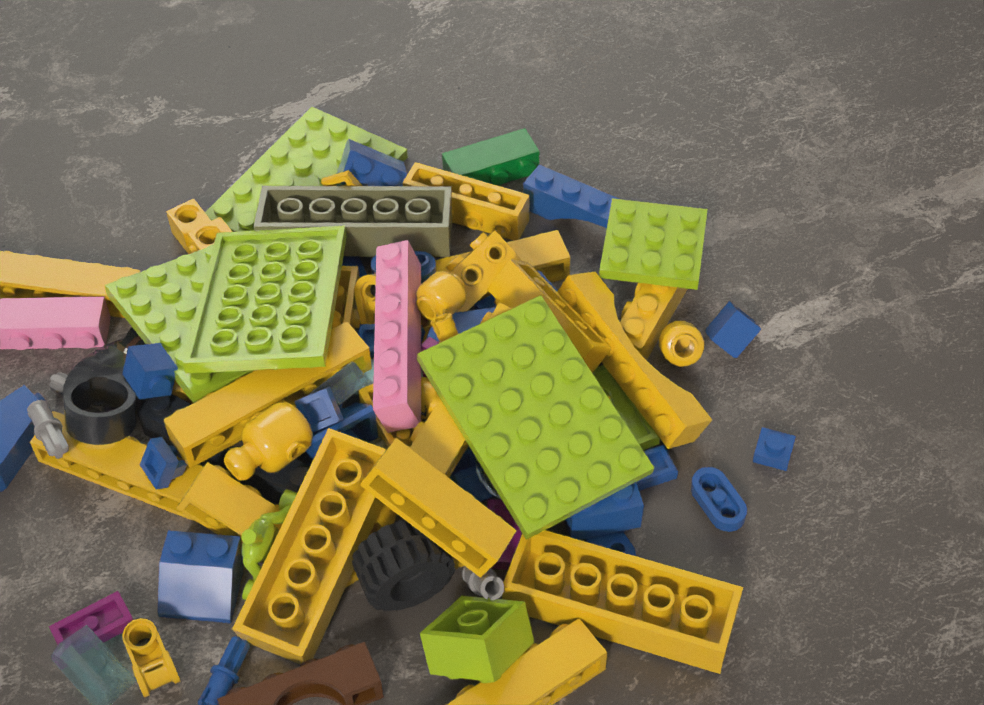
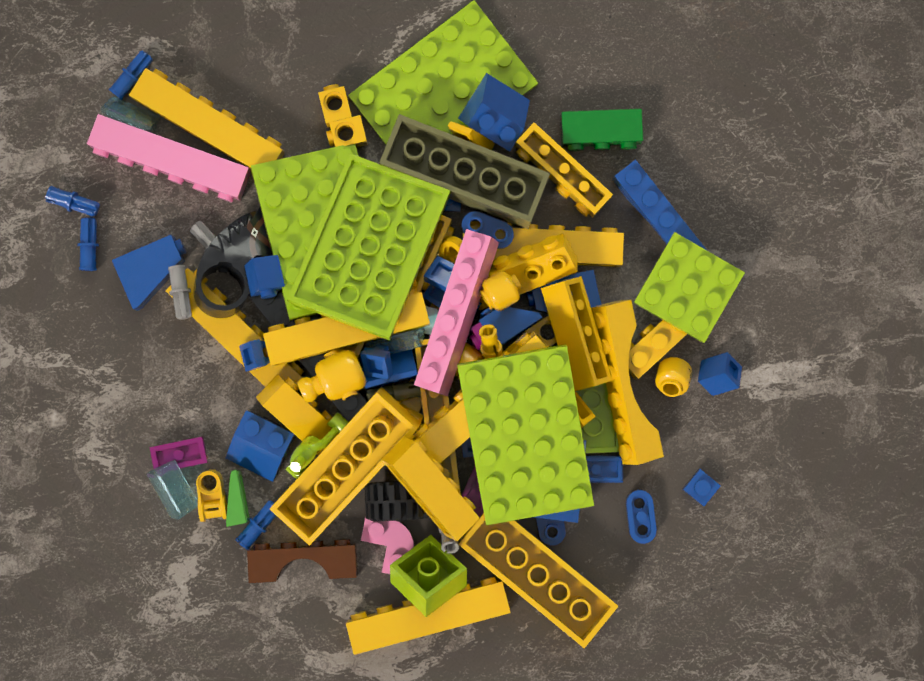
camera: 15 degrees right, 35 degrees up
none -> bright green slope [226,469,250,527]
none -> bright pink plate [361,517,414,574]
none -> blue plate [423,255,454,291]

